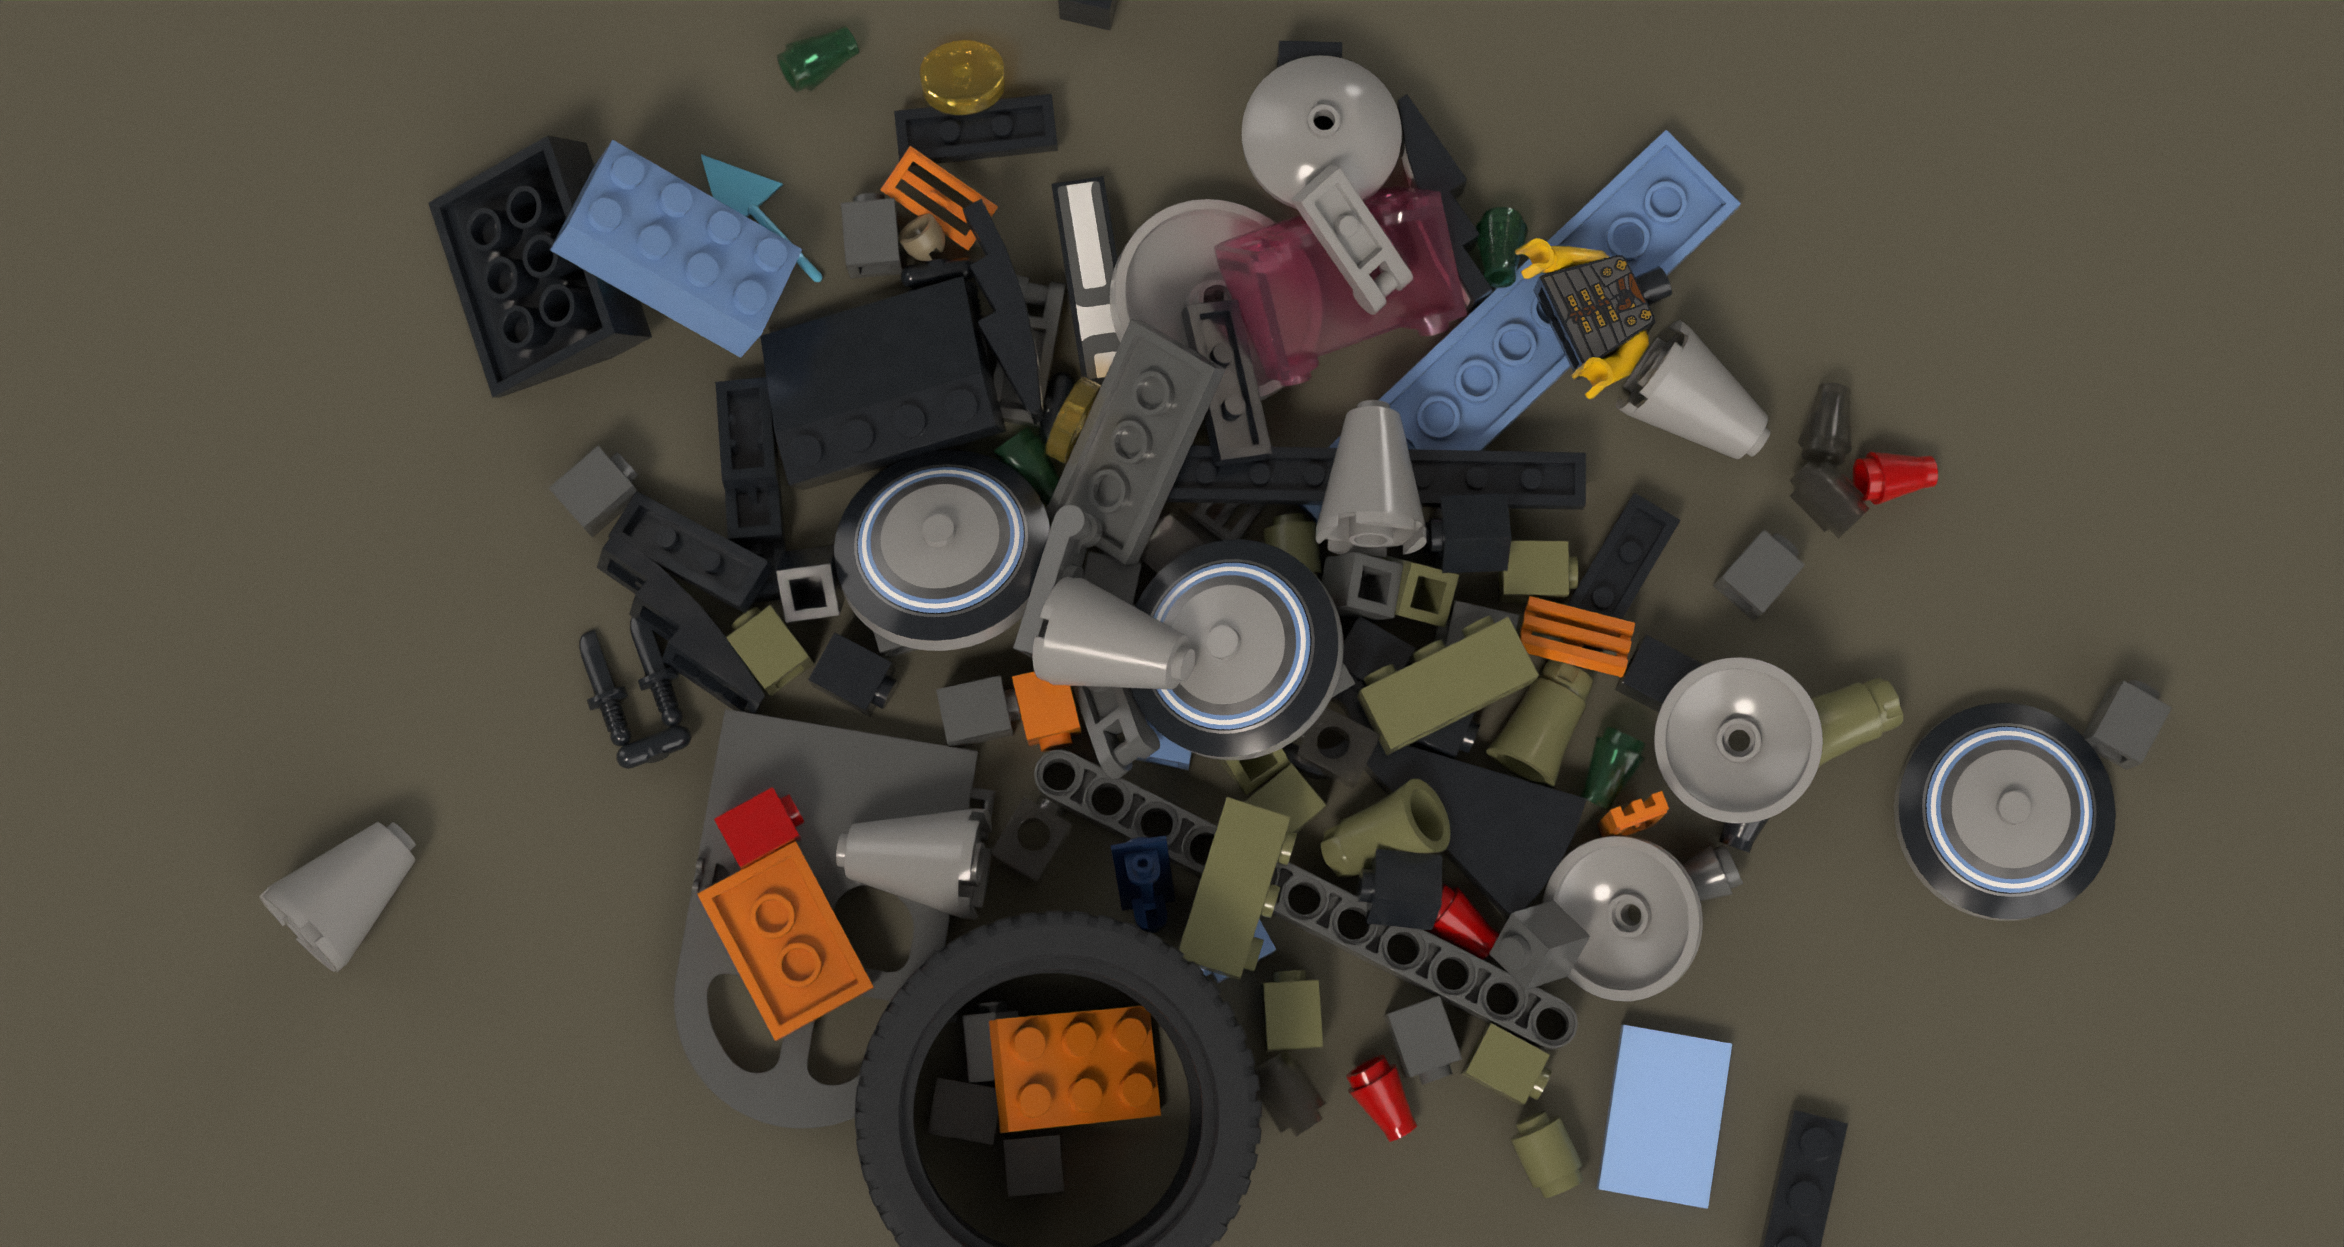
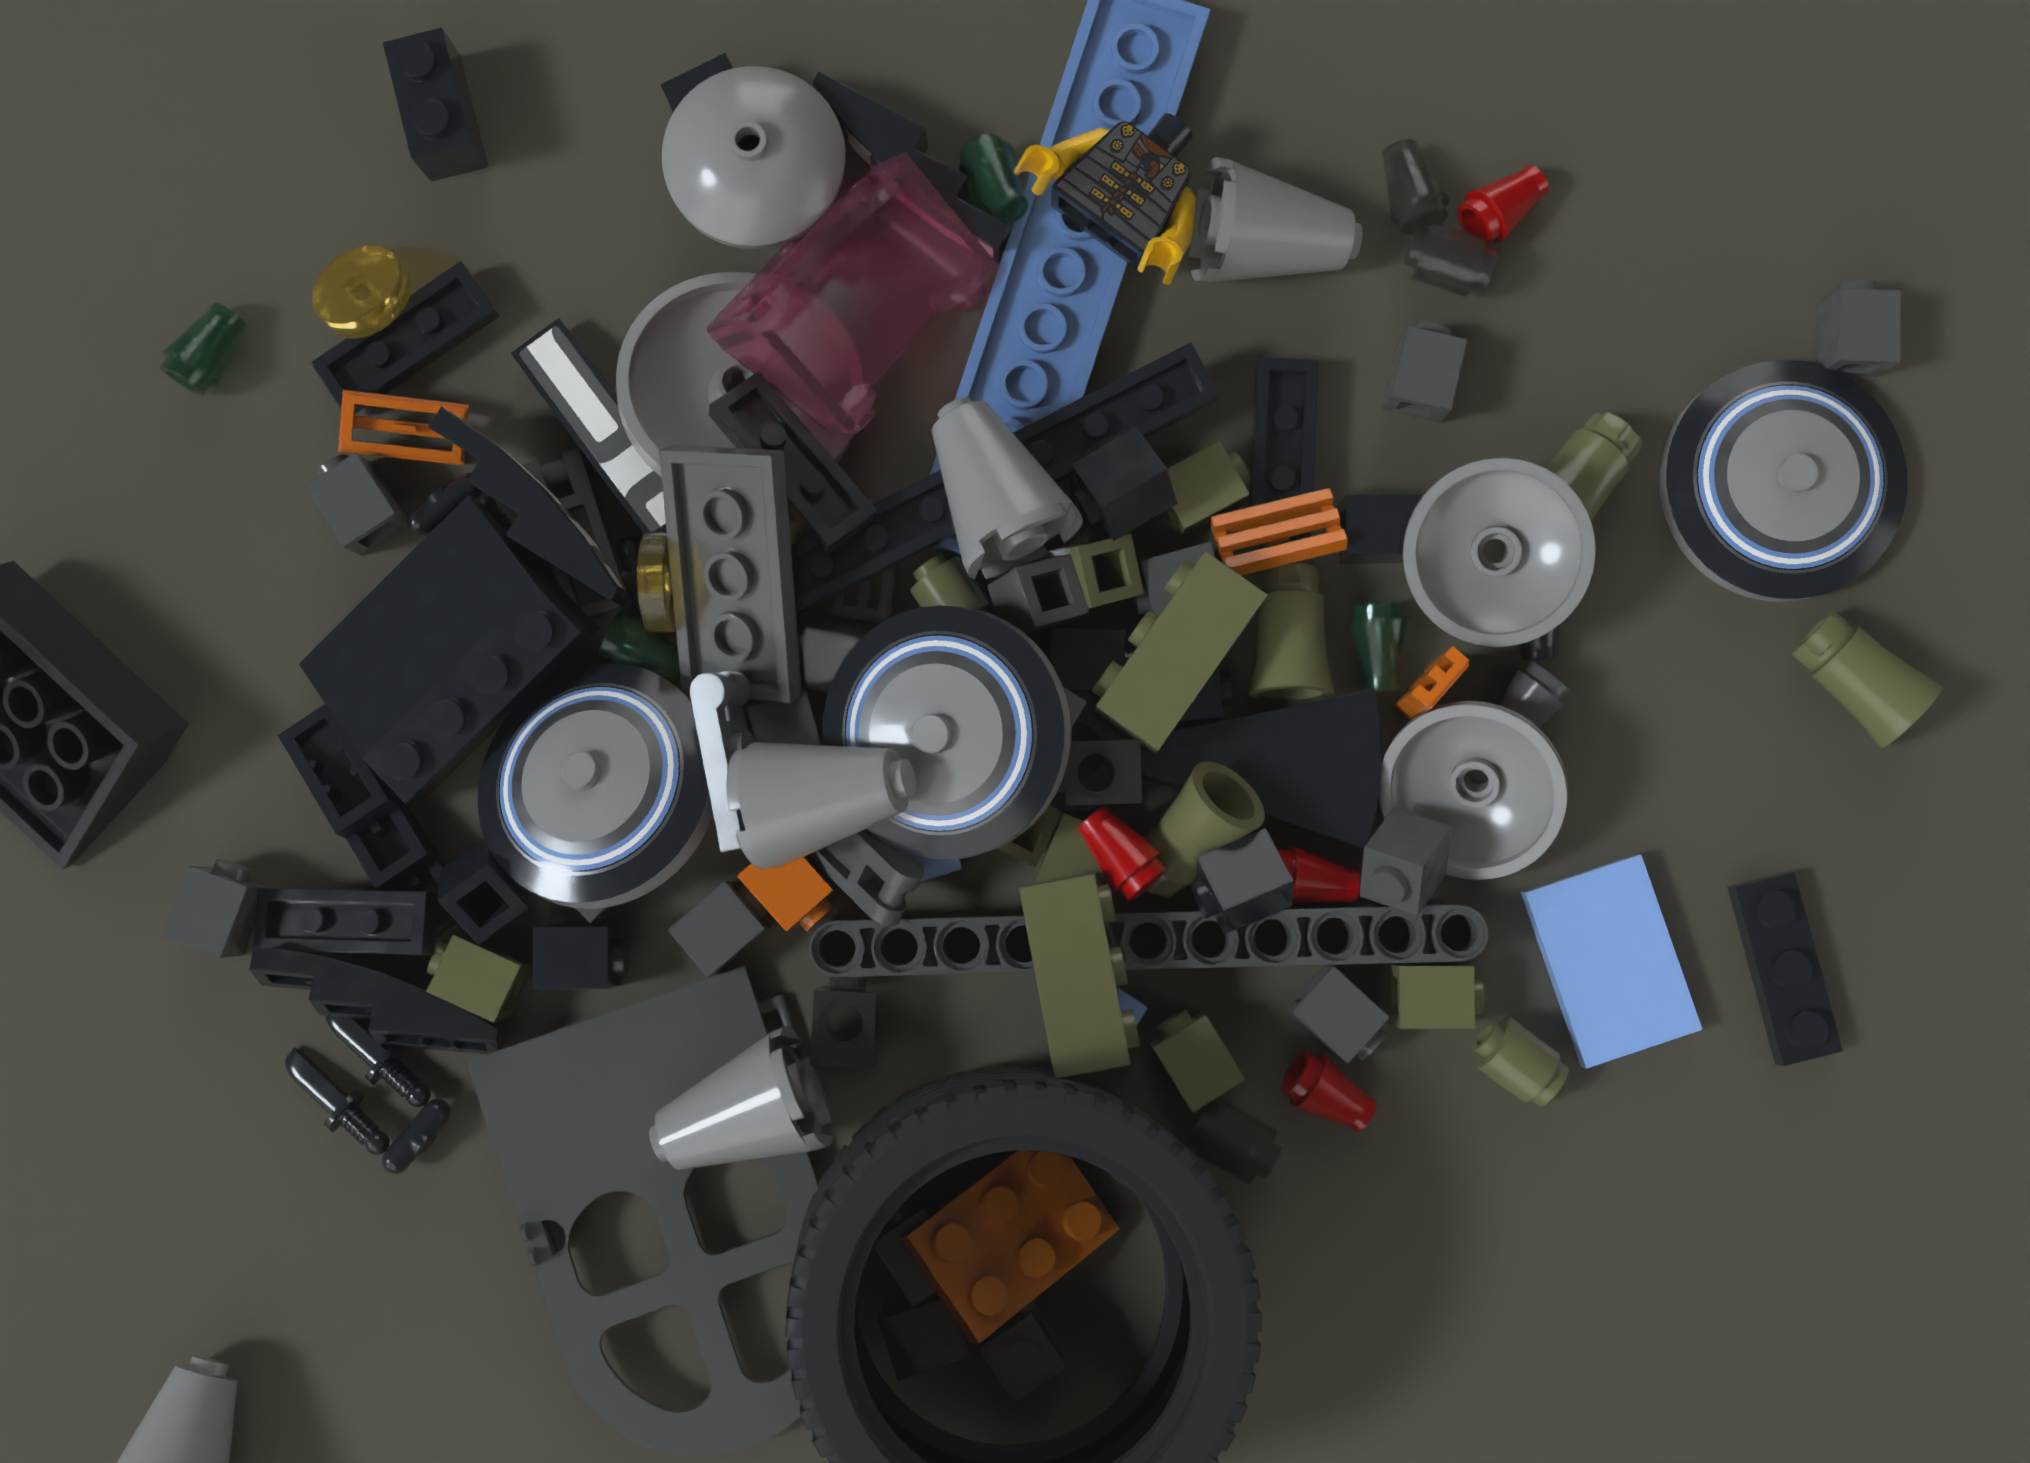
camera: 25 degrees left, 5 degrees up
medium blue brick [550,140,803,358] -> none
orange plate [697,841,874,1041] -> none
medium azure piece [701,154,823,282] -> none
red brick [714,787,805,869] -> none
dark tan hinge [898,214,945,261] -> none
dark blue hinge [1111,835,1176,933] -> none
light grey plate [1291,165,1413,315] -> none
none -> red cone [1077,806,1167,902]
none -> olive plant [1792,611,1943,748]

